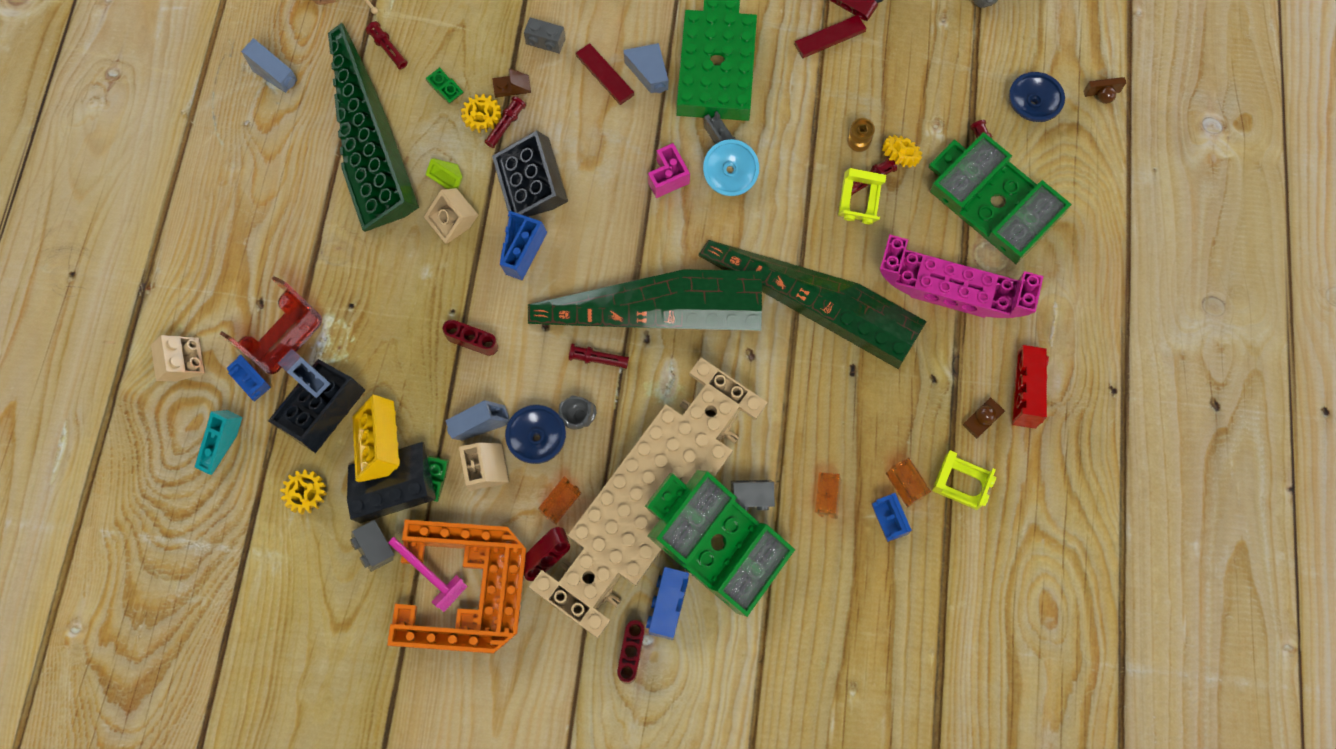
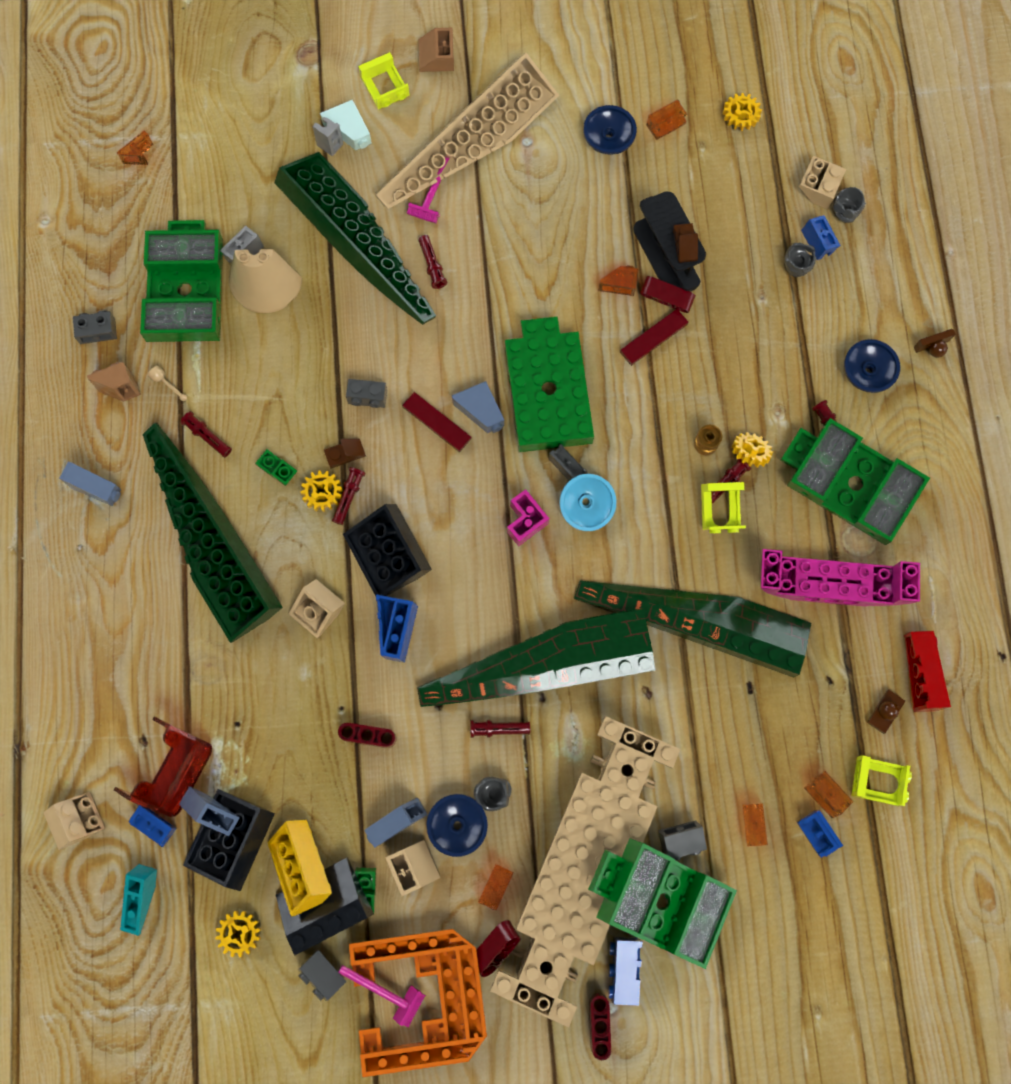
camera: 15 degrees left, 5 degrees up
lime slope [425,158,462,189] -> none

